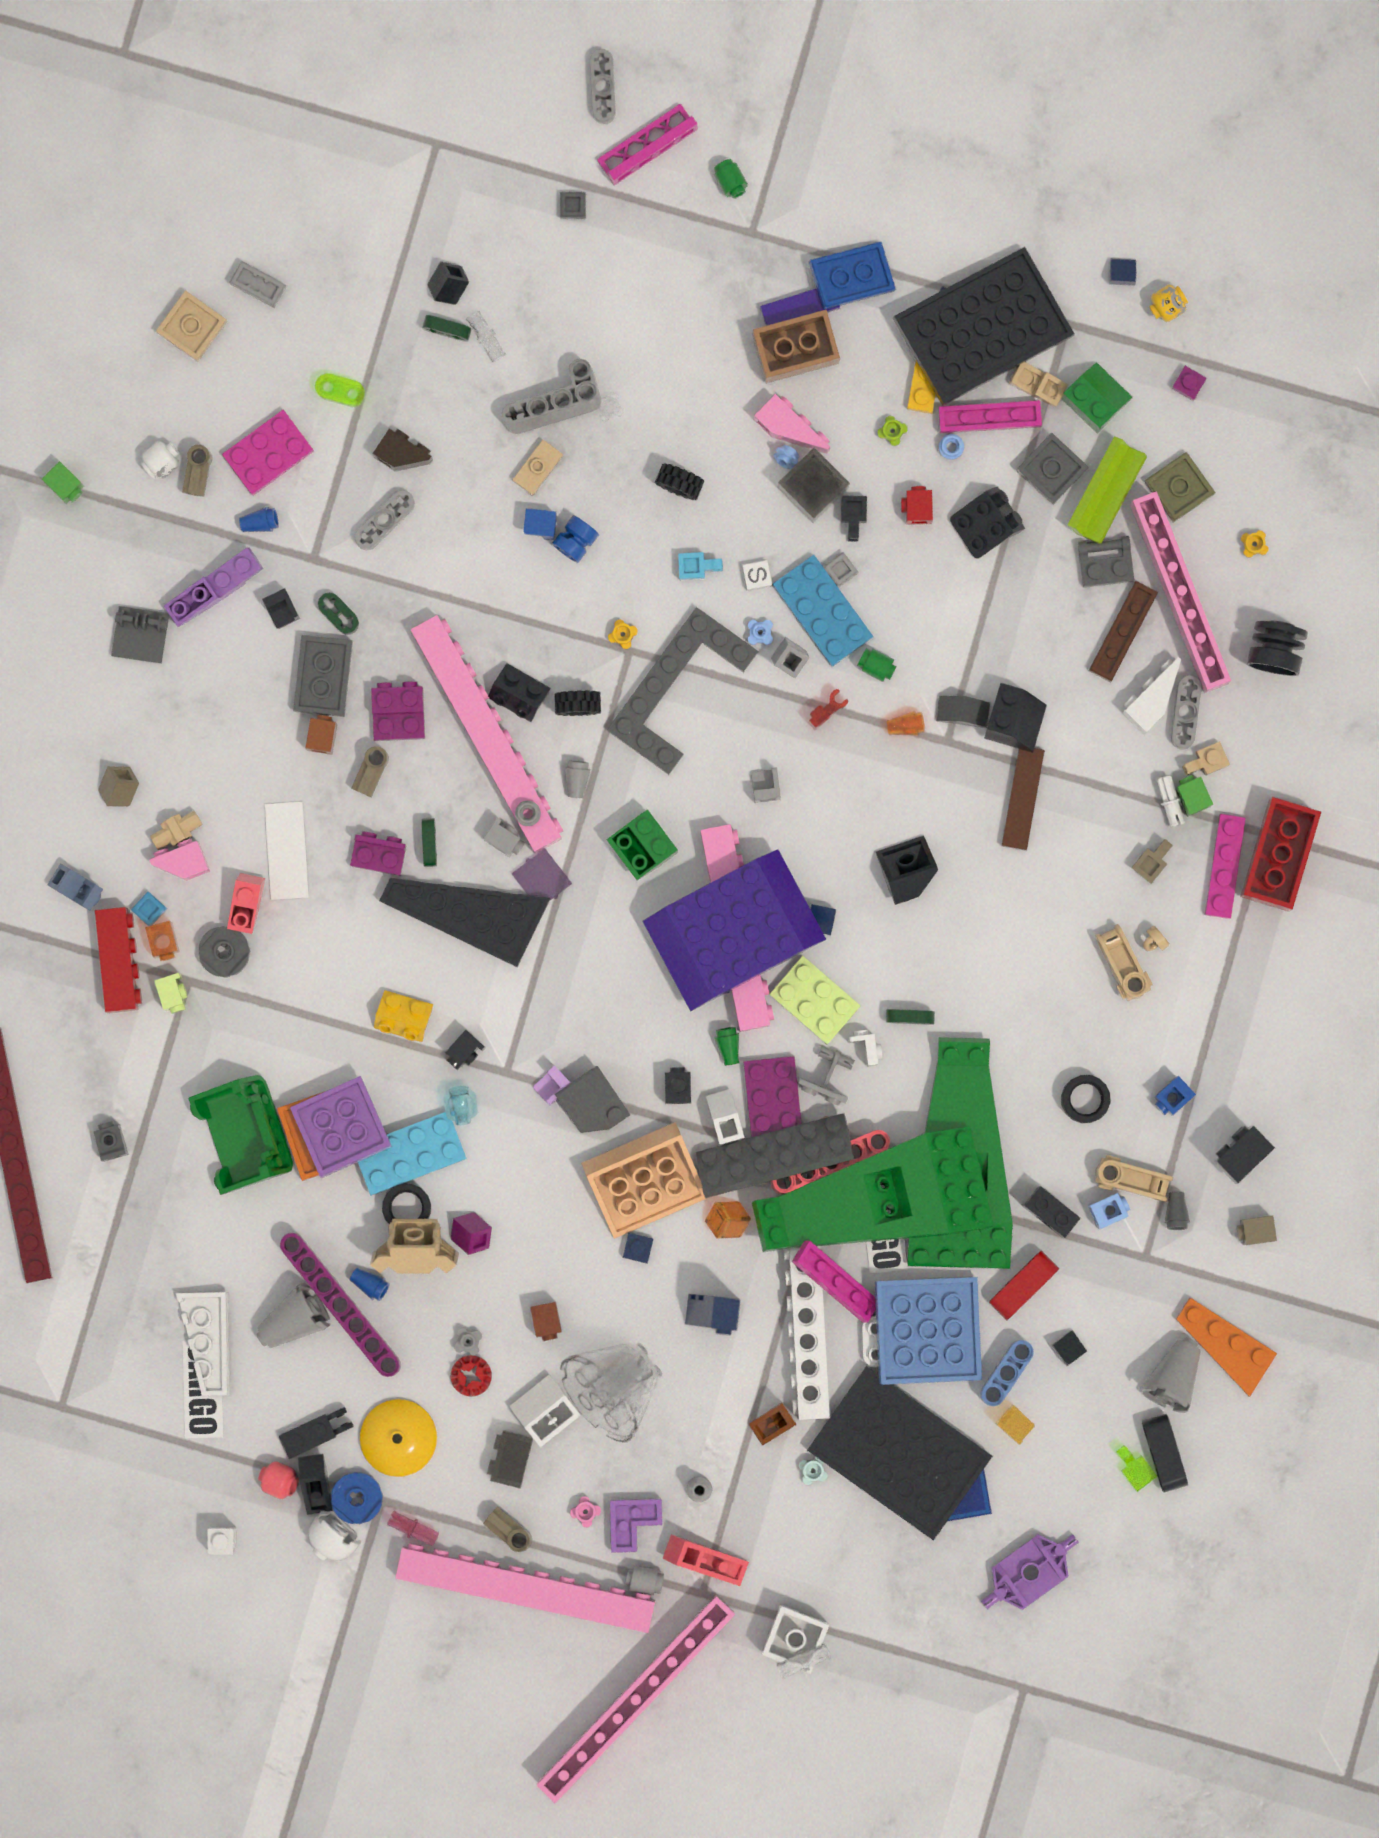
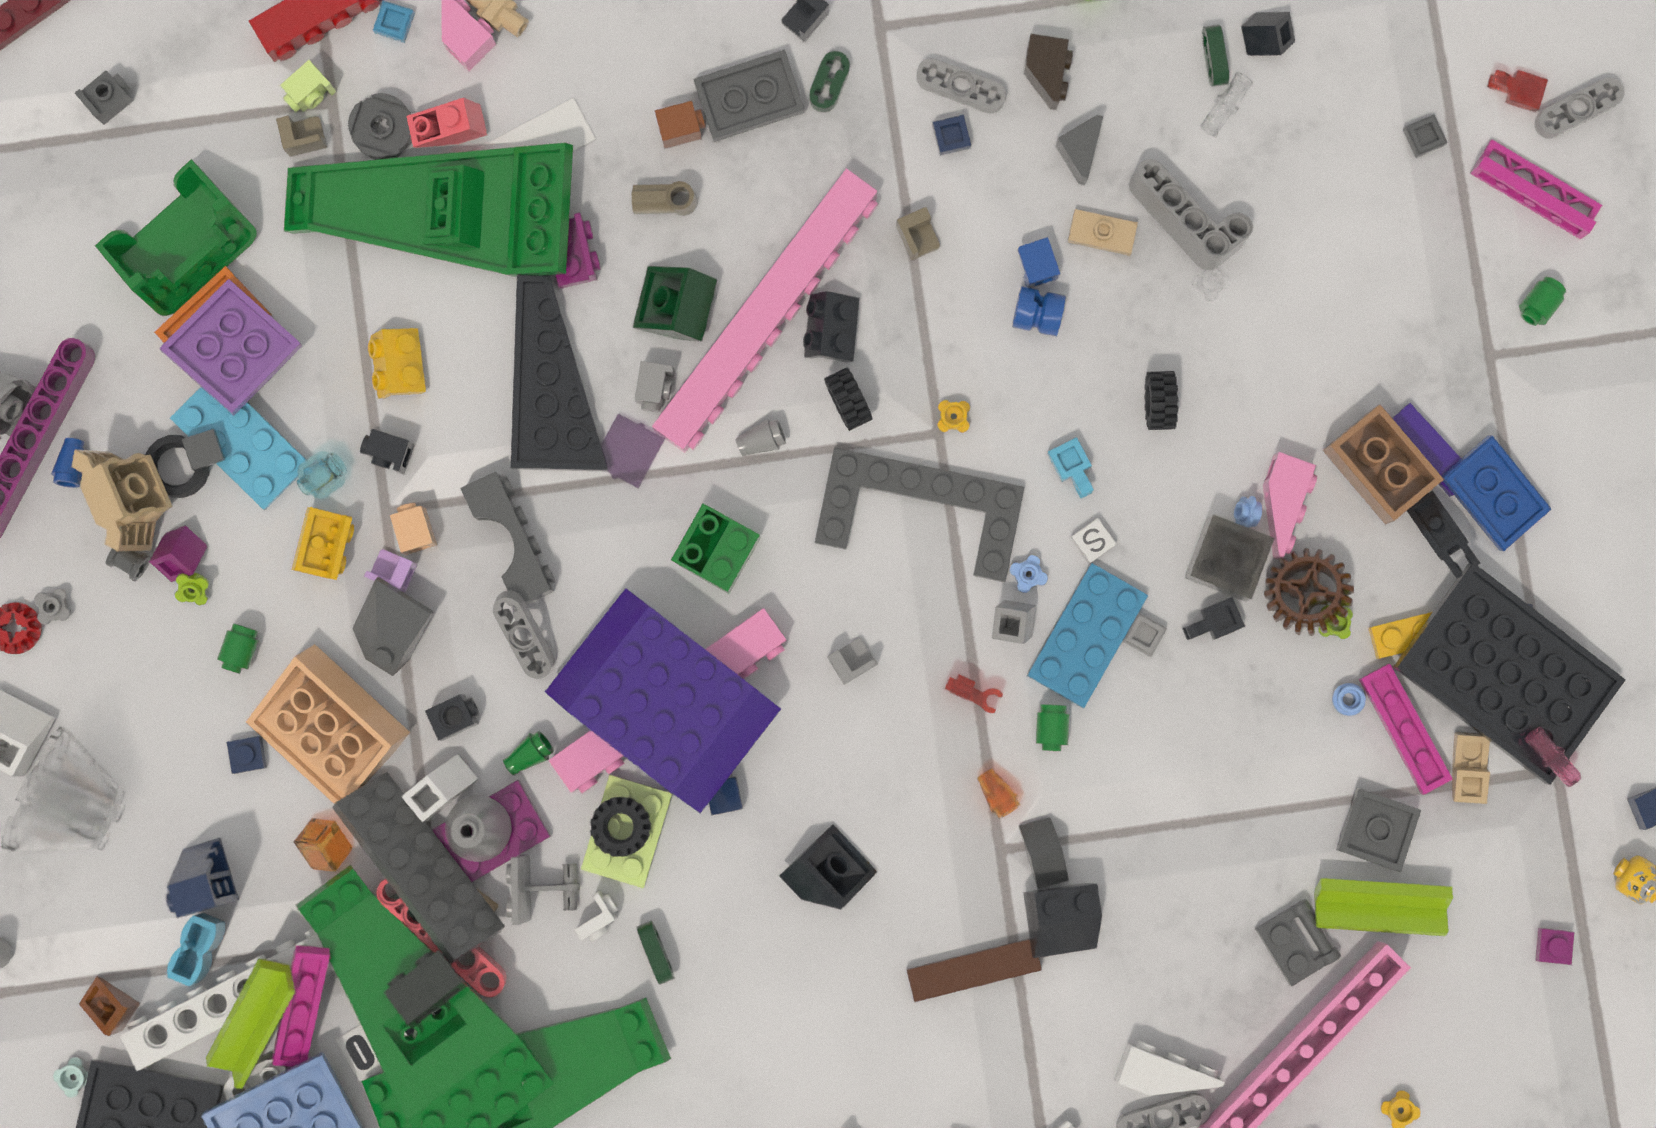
camera: 65 degrees right, 0 degrees up
clear orange brick [145,921,180,961] -> none
magenta plate [371,682,425,741] -> none
dark green beam [422,818,437,867] -> none
light grey plate [515,801,541,826] -> none
copper brick [530,1302,562,1341] -> none
red brick [901,486,933,525] -> none
black bracket [950,486,1025,559] -> none
green slope [1061,362,1133,434] -> none
reddish brown tile [1089,581,1158,683] -> none
olive tile [1144,452,1216,523] -> none
none -> dark grey bush [106,548,150,581]
none -> medium azure brick [167,913,225,986]
none -> lime plate [175,573,209,605]
none -> dark grey tile [182,429,225,471]
none -> lime panel [206,958,295,1089]
none -> green brick [217,623,259,674]
none -> dark tan panel [276,115,327,157]
none -> green wing [284,142,573,277]
none -> yellow bracket [291,507,354,580]
none -> pearl dark grey brick [383,950,467,1029]
none -> light nougat brick [390,503,437,555]
none -> light grey cone [445,795,512,862]
none -> dark grey arch [460,472,556,605]
none -> light grey beam [493,591,554,679]
none -> black tyre [590,797,651,857]
none -> dark green slope [632,266,717,342]
none -> dark tan panel [896,207,940,261]
none -> dark blue plate [932,115,971,156]
none -> dark grey slope [1055,115,1103,185]
none -> reddish brown gear [1264,548,1354,636]
none -> black hinge [1407,490,1481,579]
none -> clear red plate [1487,70,1548,113]
none -> clear pink axle [1525,727,1581,787]

